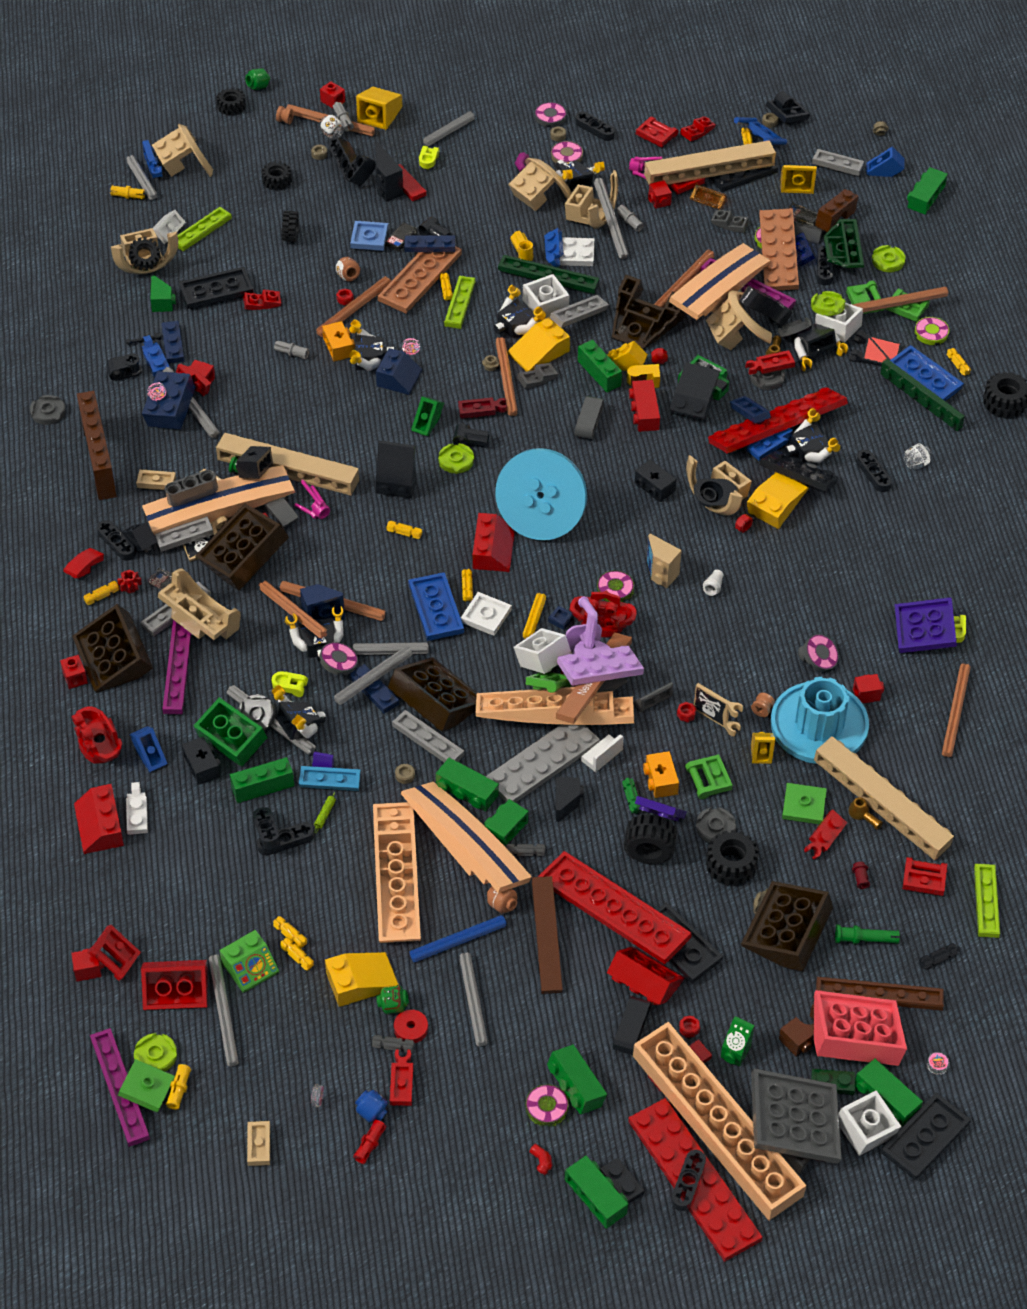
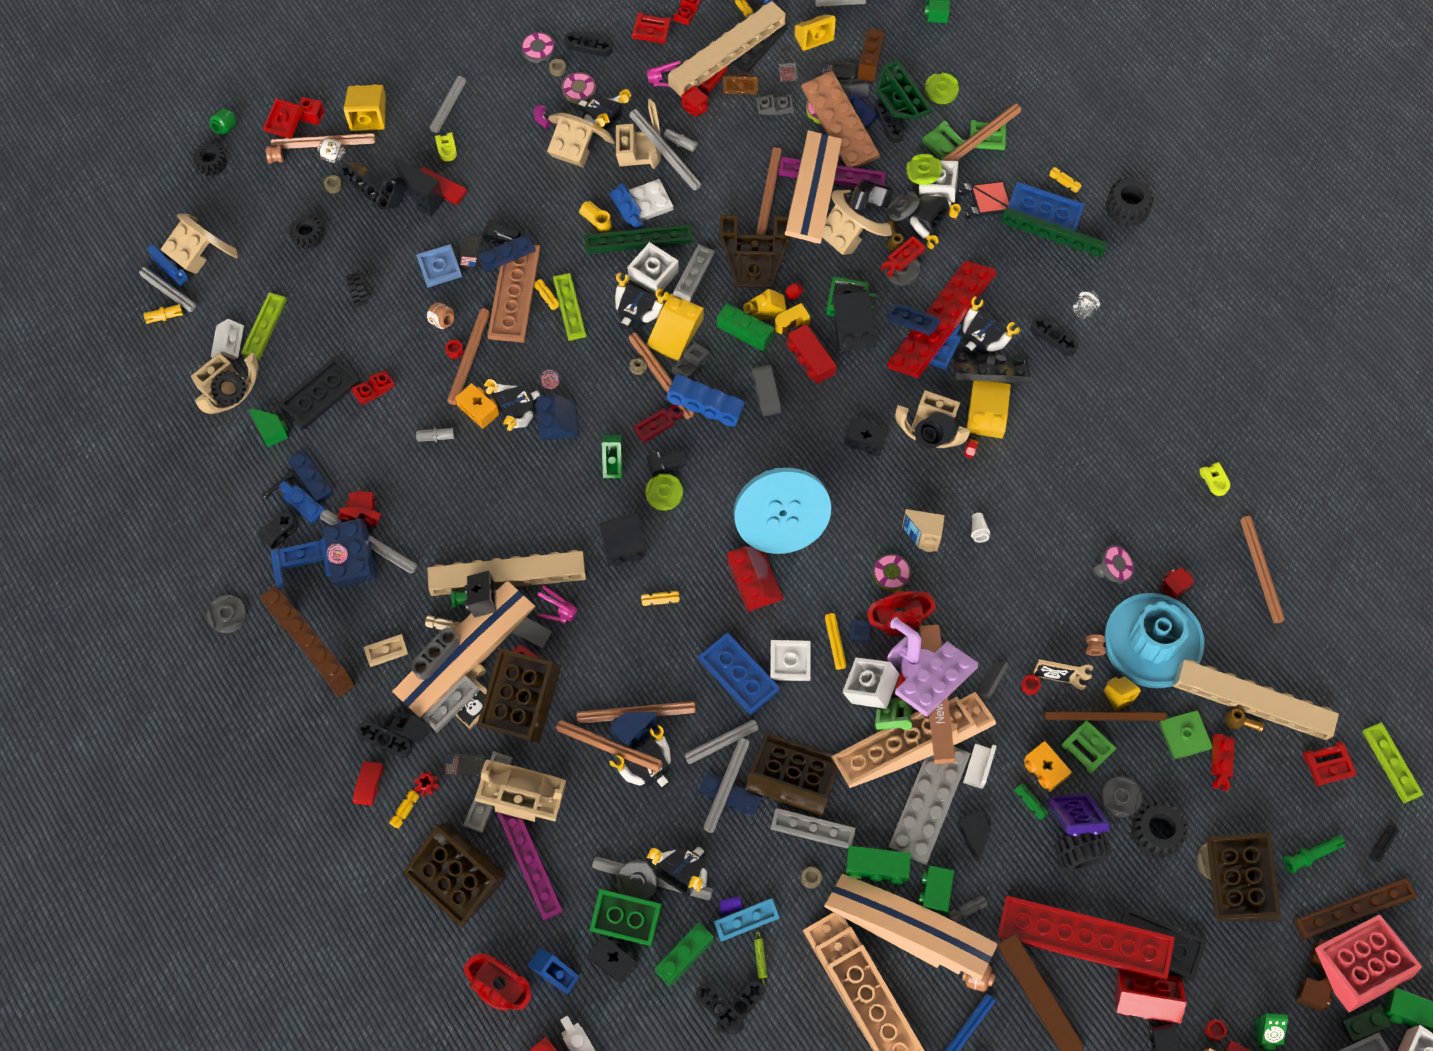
camera: 25 degrees left, 15 degrees up
red brick [60,655,88,689] -> none
neon yellow plate [272,671,308,697] -> none
tile [319,642,358,675] -> none
light grey axle [333,102,354,131] -> none
yellow axle [462,569,473,602] -> none
dark red pin [852,862,870,889] -> none
dark purple plate [895,597,957,653] -> none
tile [914,317,950,345] -> none
none -> red tile [262,98,304,140]
none -> blue plate [271,539,331,588]
none -> blue brick [666,375,745,427]
none -> clear tile [778,63,797,82]
none -> reddish brown tile [1042,710,1166,721]

